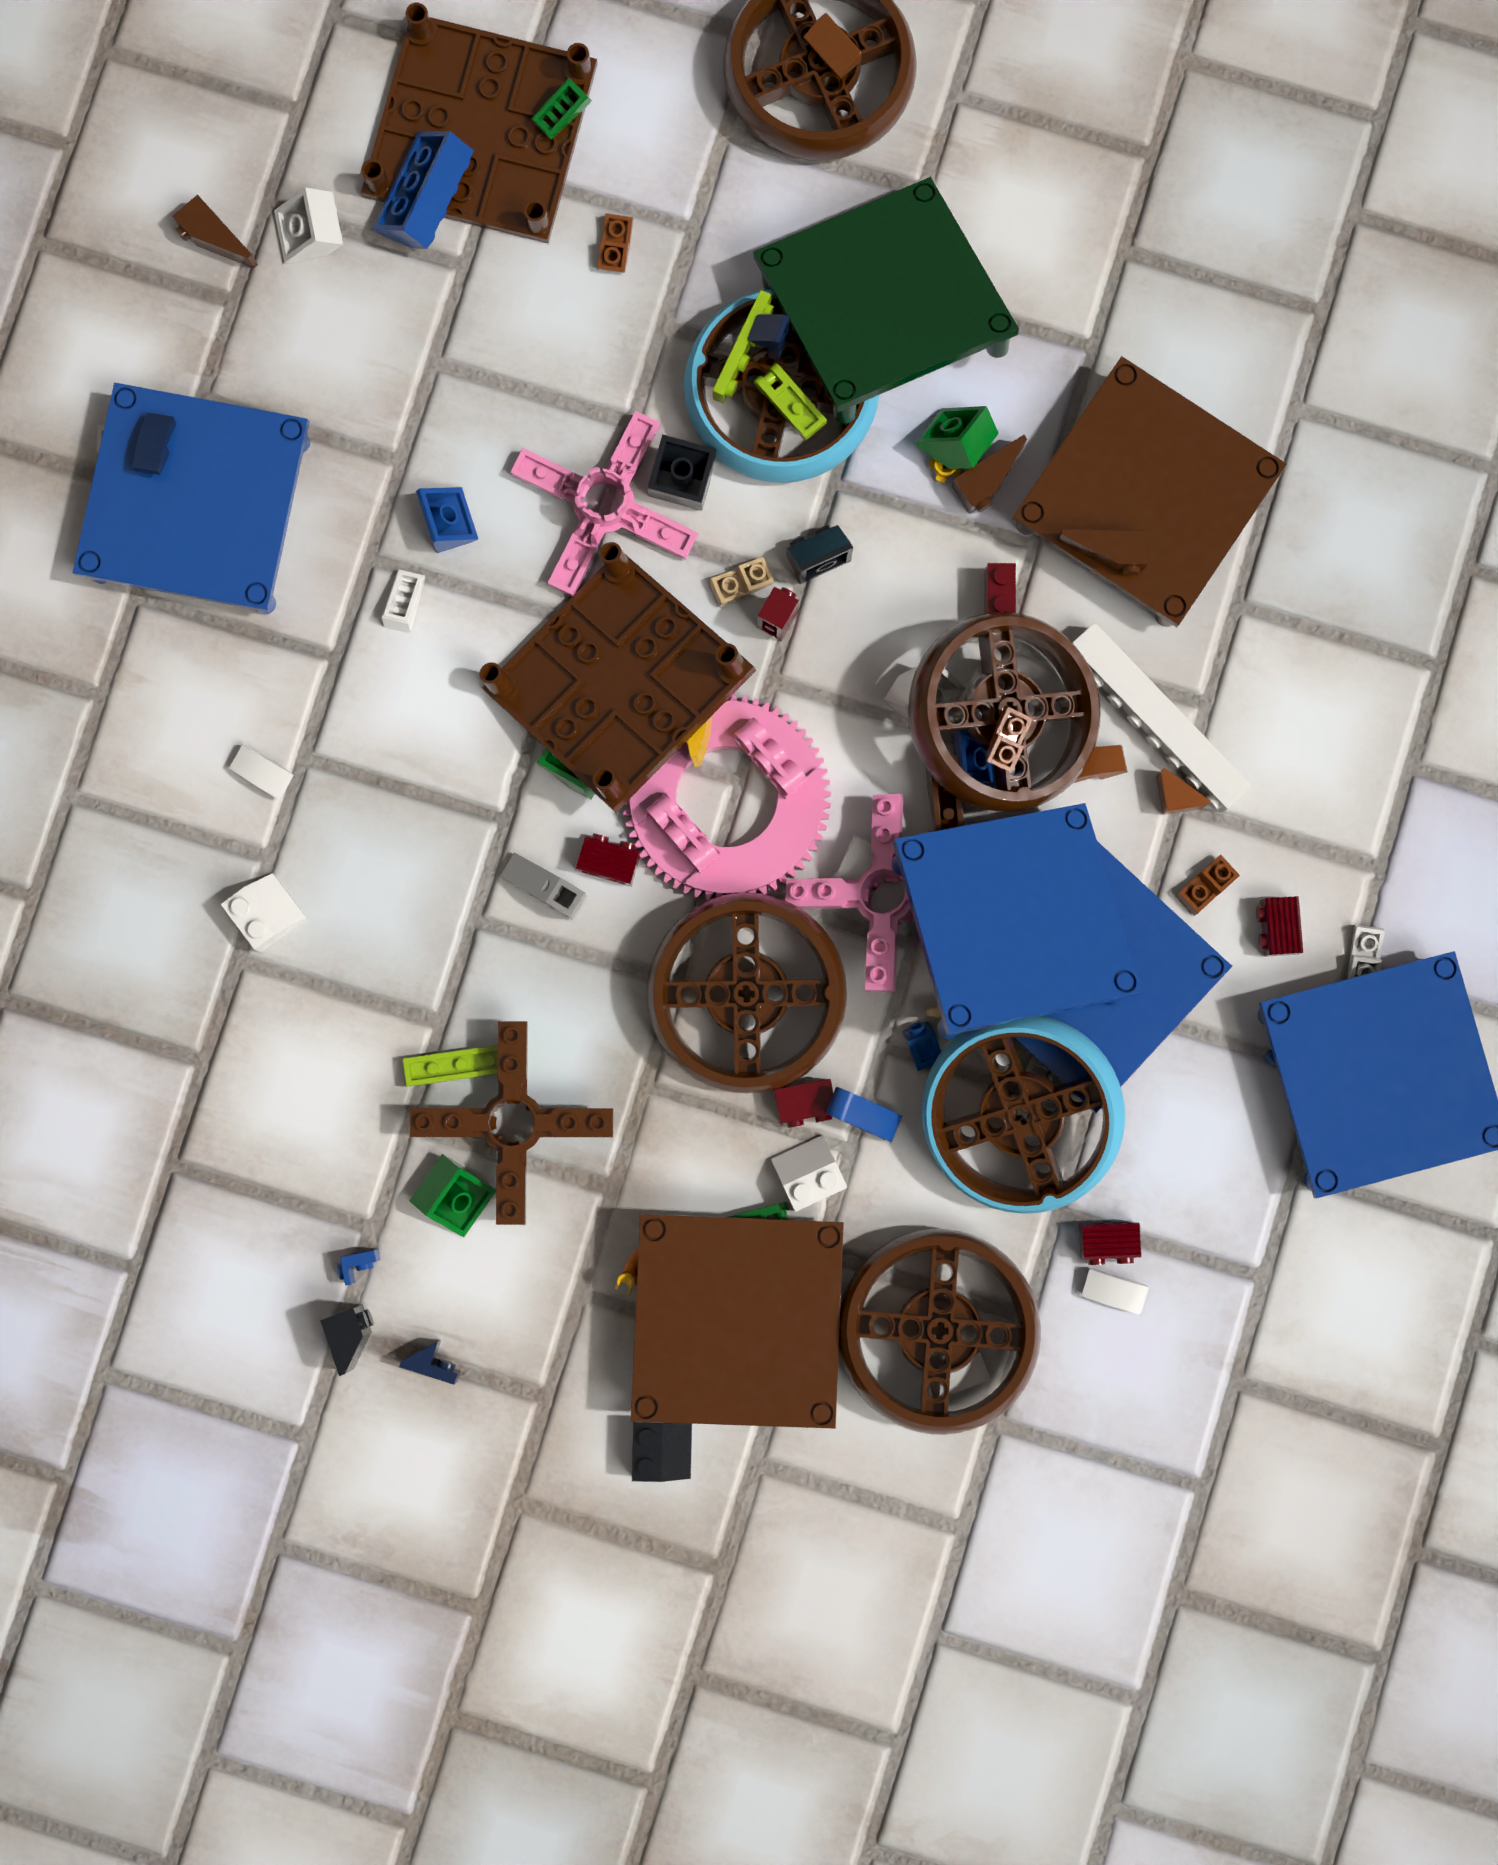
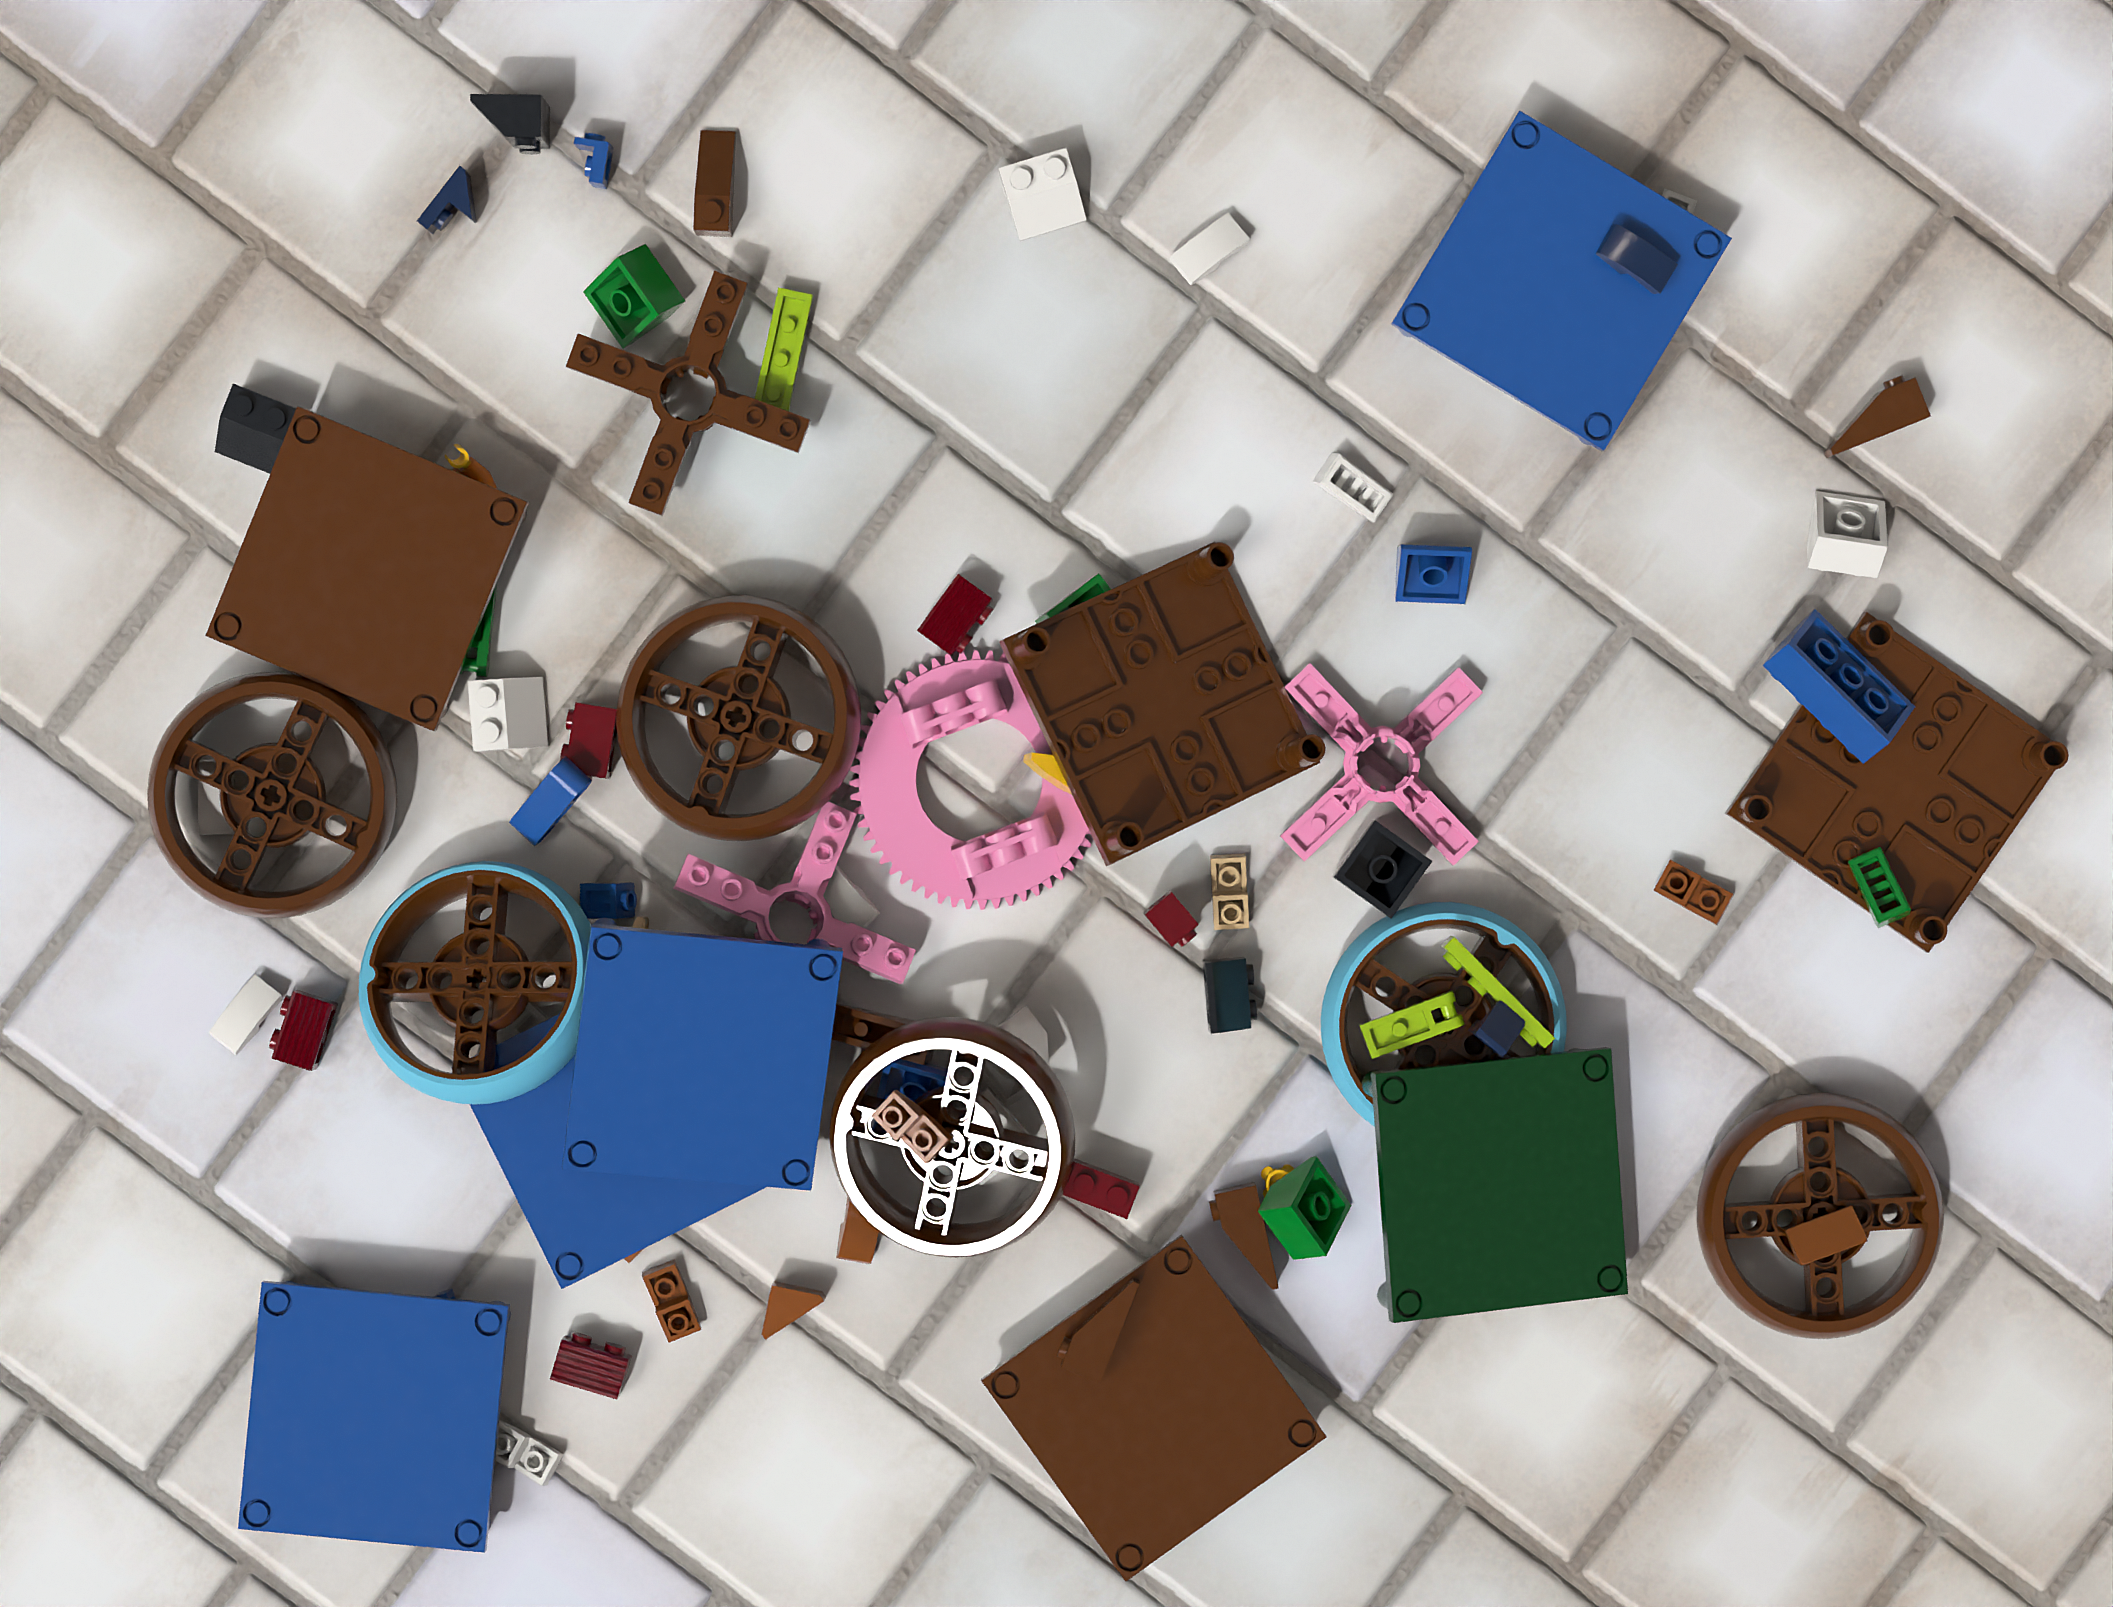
camera: 110 degrees right, 5 degrees up
light grey slope [500,852,587,920] -> none
white brick [1073,622,1252,812] -> none
none -> reddish brown slope [693,130,736,237]

